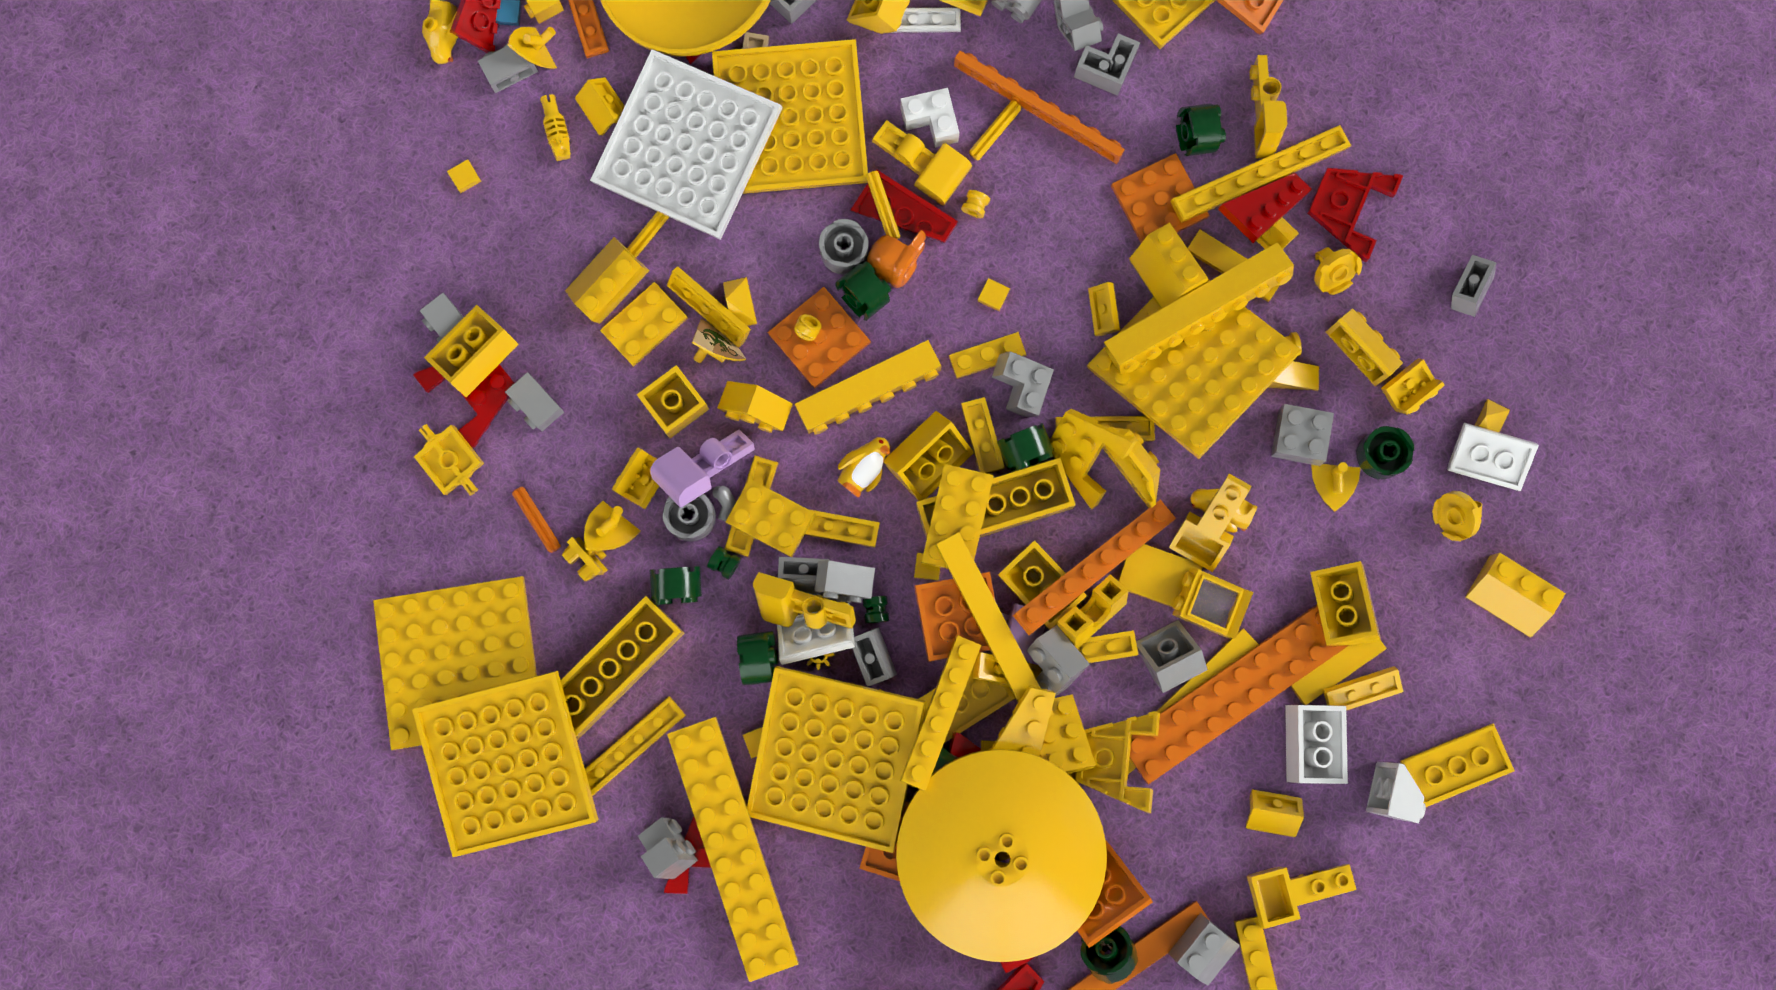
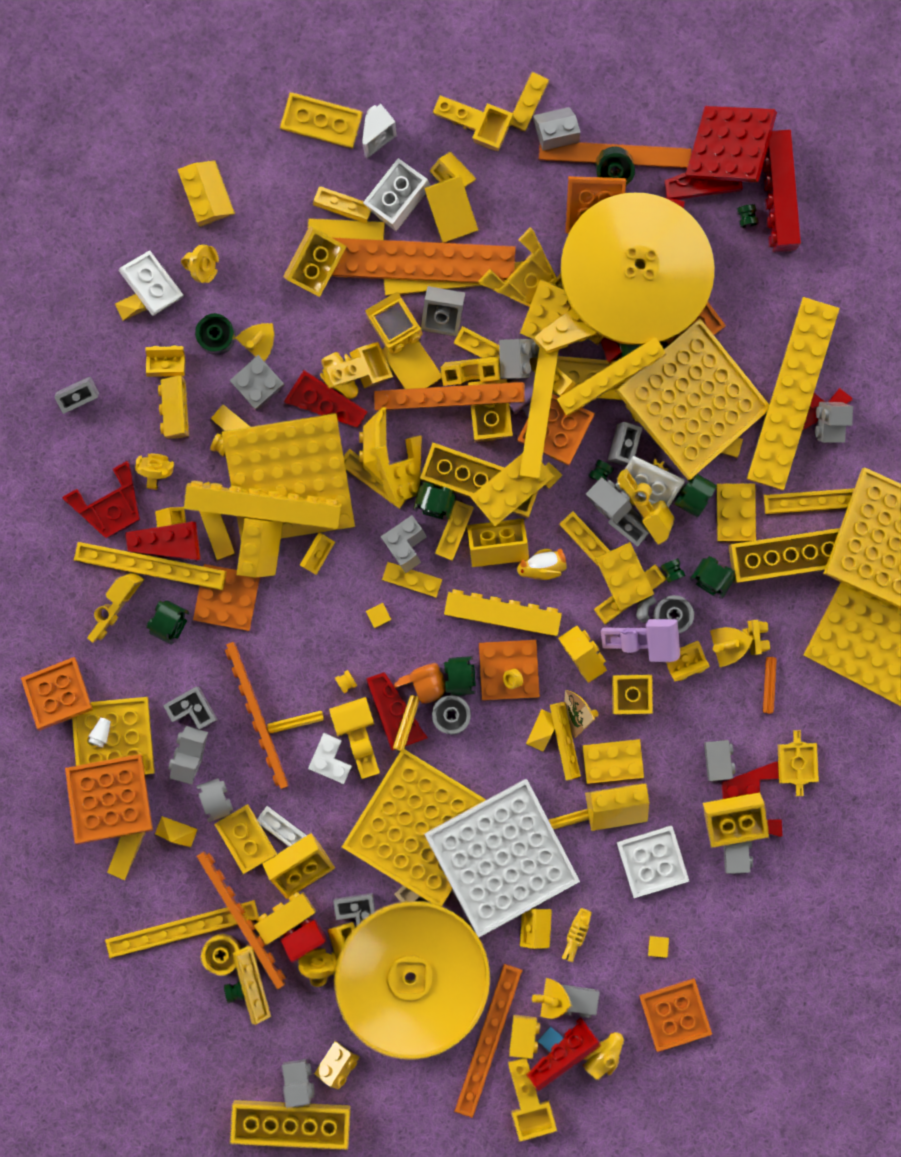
camera: 140 degrees left, 5 degrees up
none -> red wing [284,370,368,428]
none -> yellow tile [424,175,478,243]
none -> white plate [616,825,689,898]
none -> orange plate [639,978,712,1052]
none -> yellow plate [716,484,756,541]

